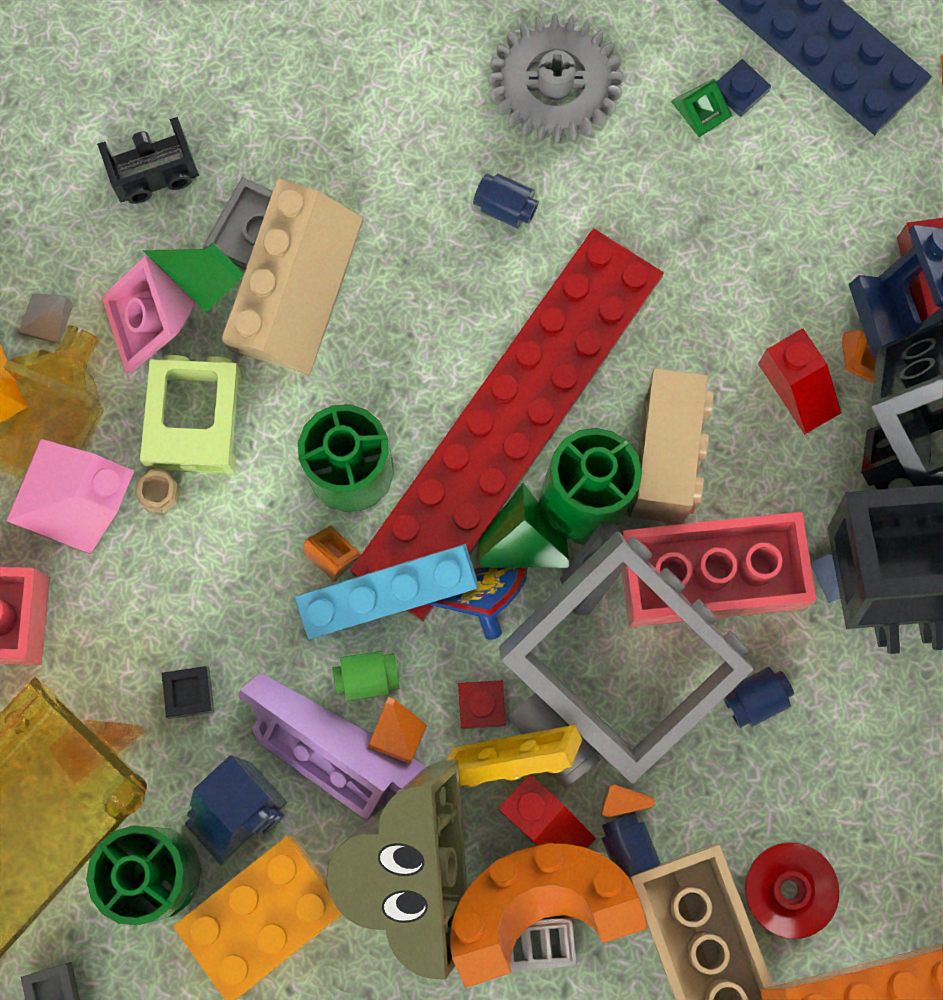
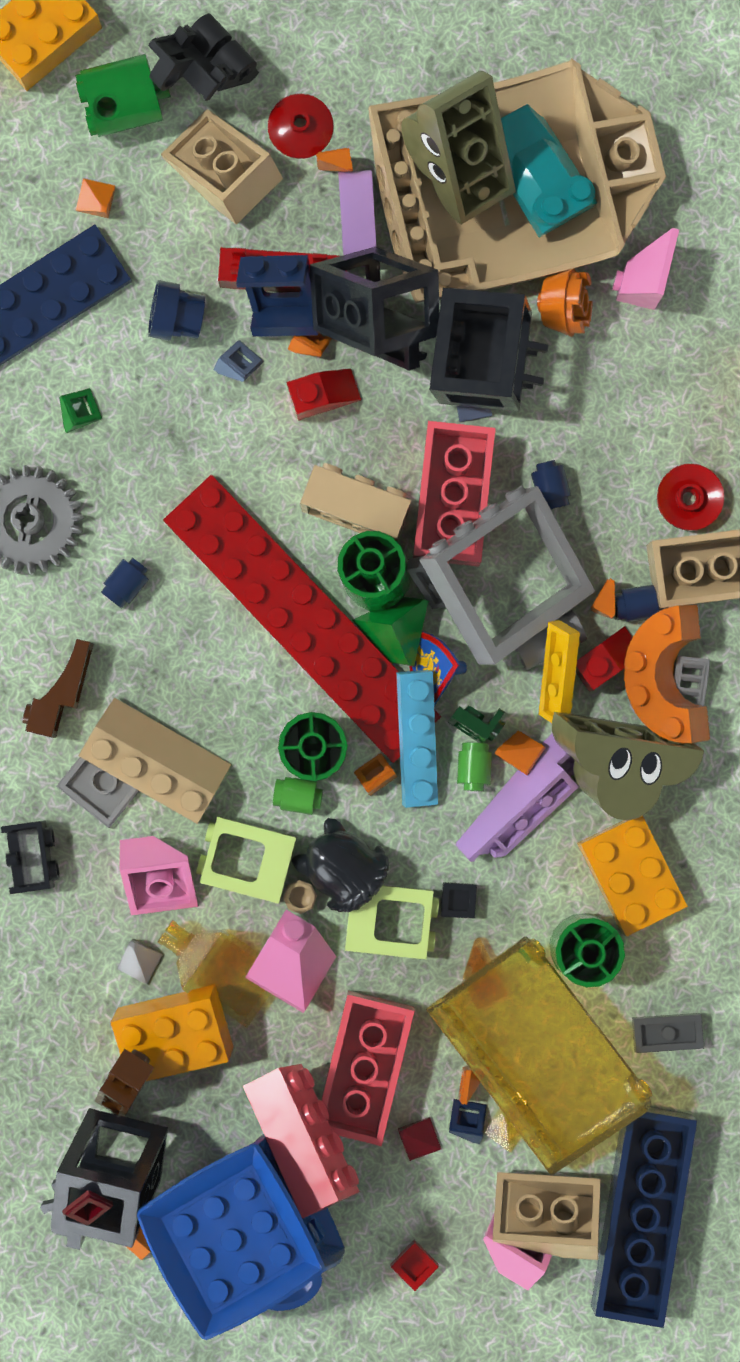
camera: 80 degrees left, 10 degrees up
green slope [142,243,245,312] -> none
dark blue wedge [185,755,288,865] -> none
red plate [458,680,506,729] -> none
dark blue plate [716,59,771,117] -> none
none -> reddish brown slope [22,639,94,738]
none -> dark blue piece [148,280,205,341]
none -> sand blue slope [213,340,264,382]
none -> bright green brick [273,777,323,815]
none -> black hair [291,818,389,912]
none -> yellowish green window [345,885,439,960]
none -> dark green bracket [448,705,506,743]

